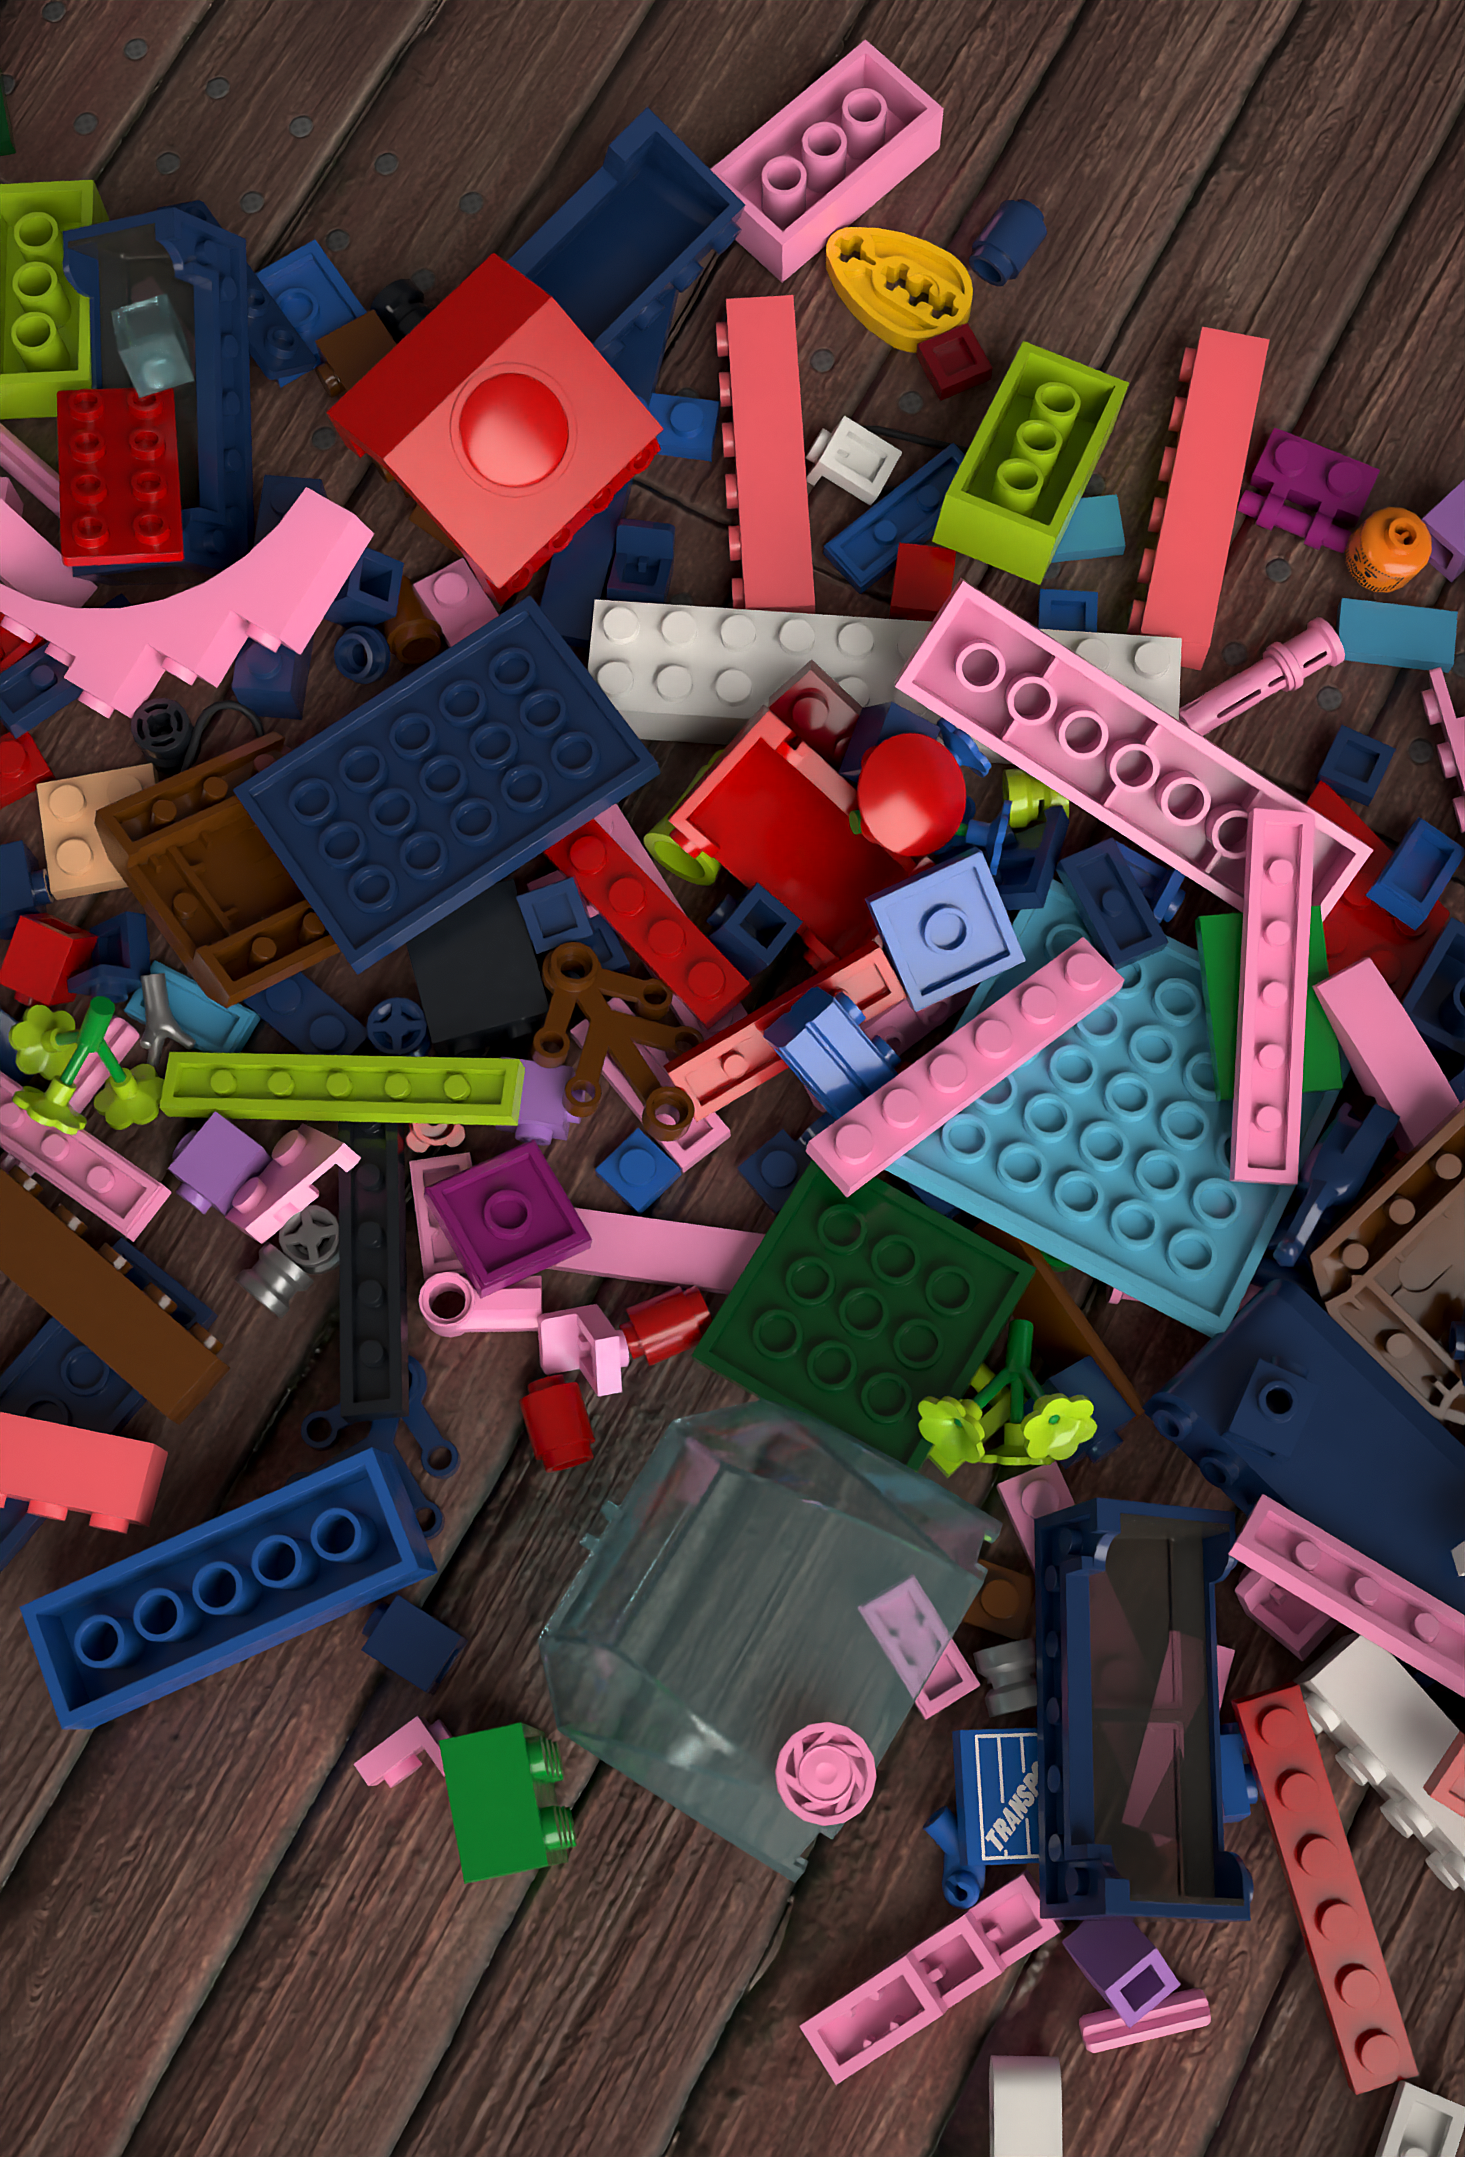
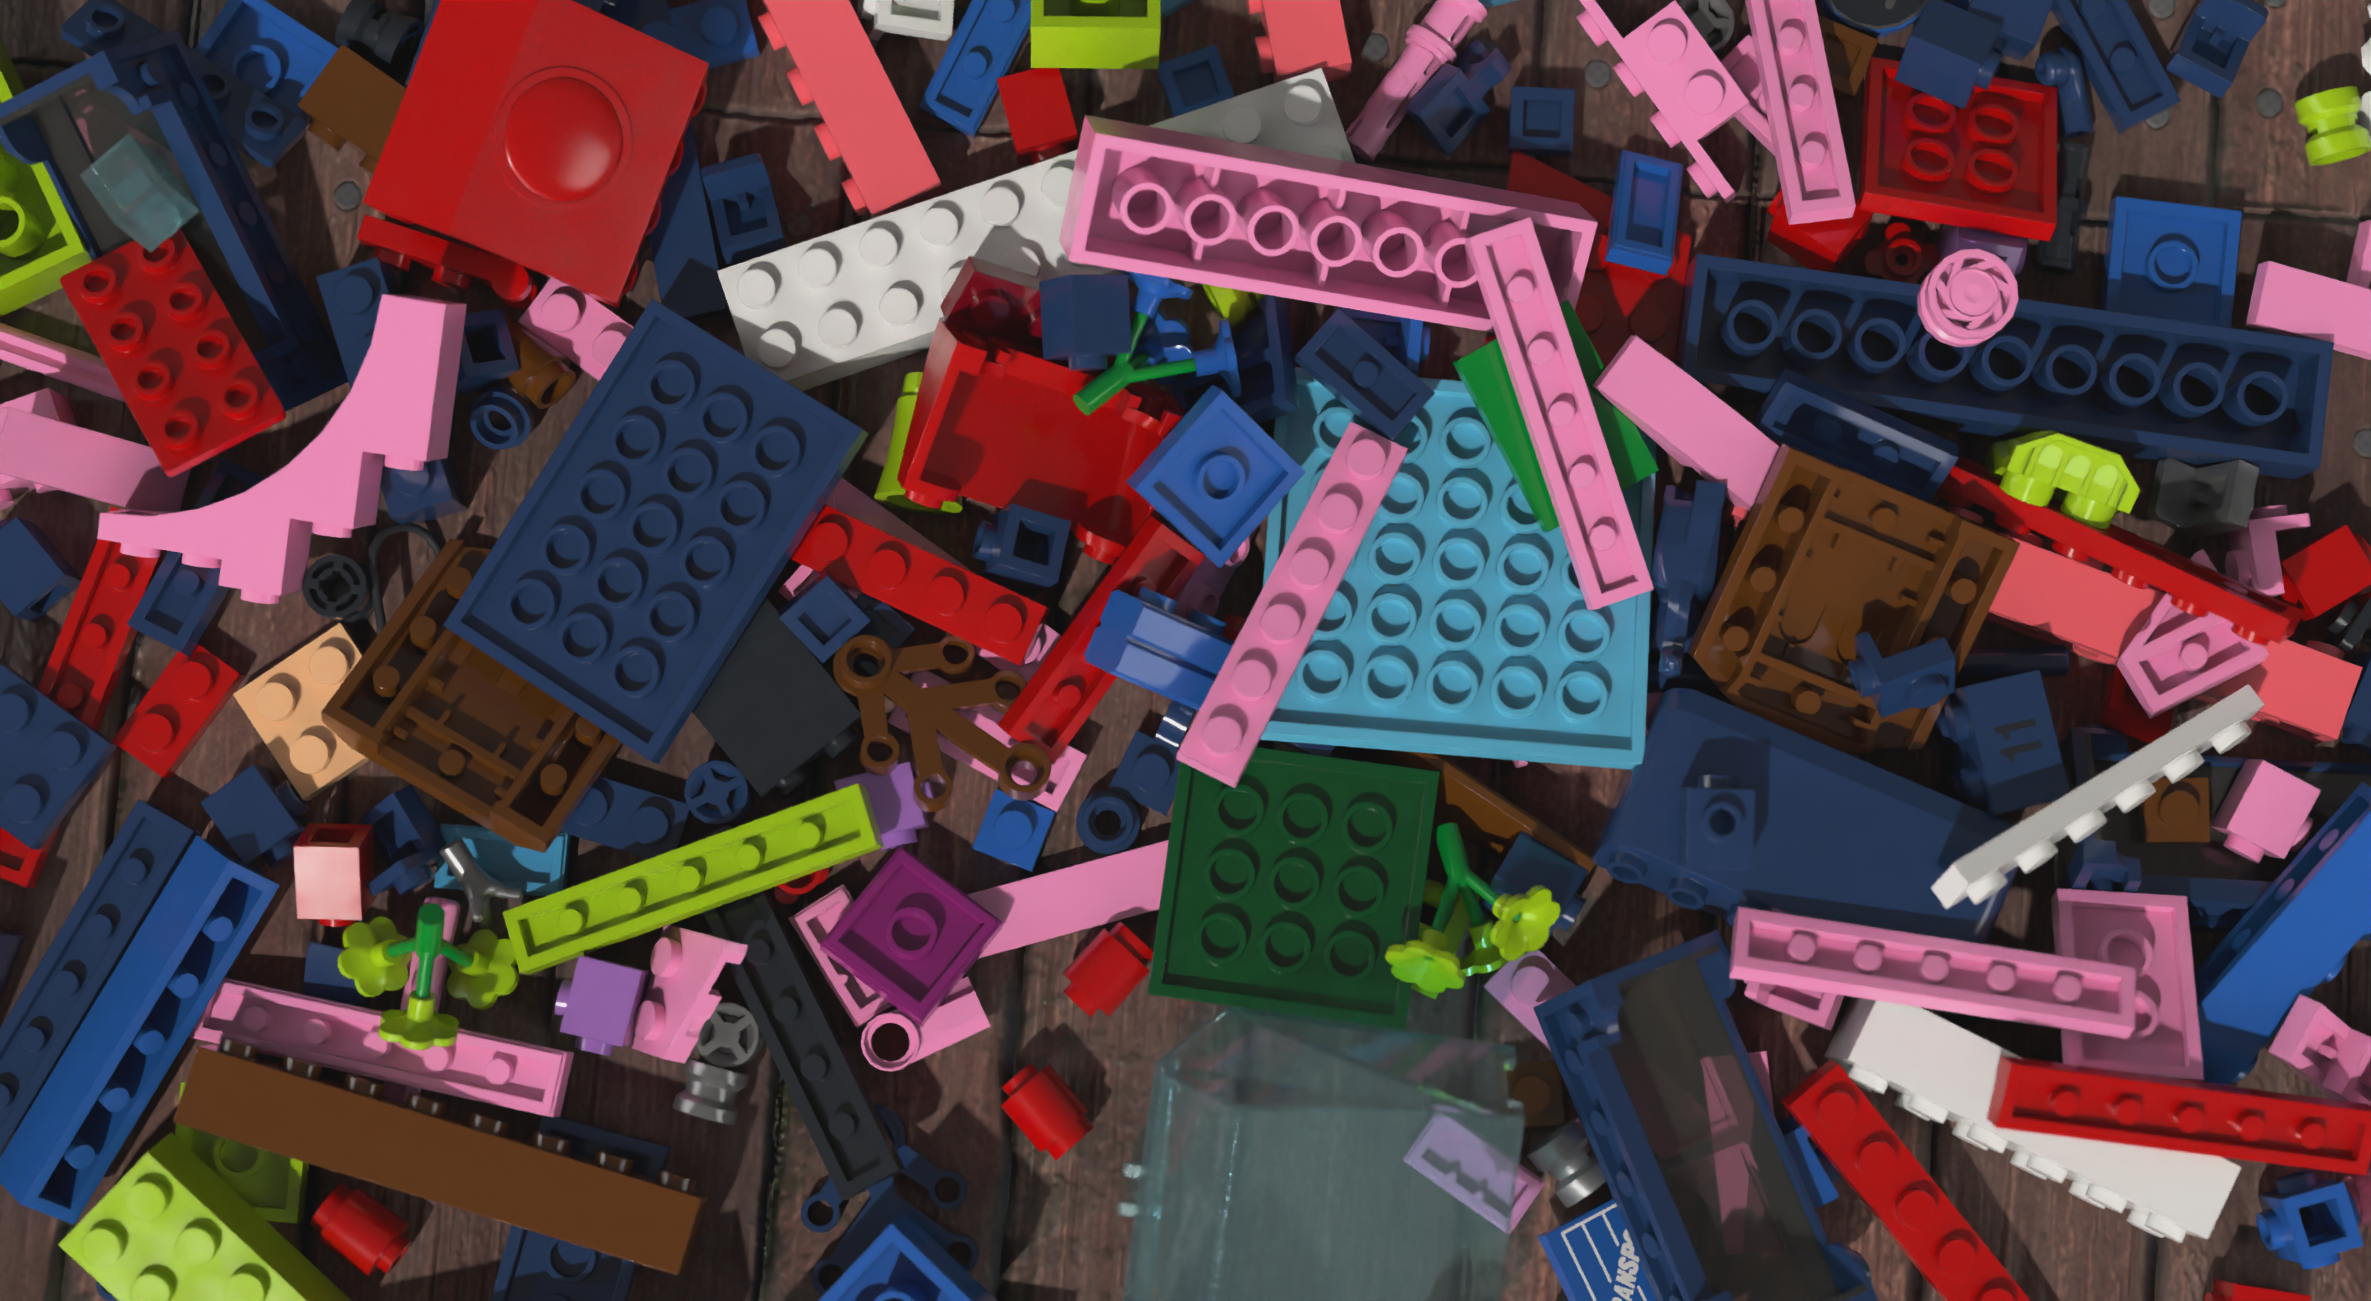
camera: 30 degrees left, 10 degrees up
bright pink bracket [537,1304,629,1397] -> none
red dish [857,733,966,857] -> none
none -> red plate [357,214,540,311]
none -> dark blue plate [1076,790,1140,855]
none -> dark blue plate [1404,40,1511,156]

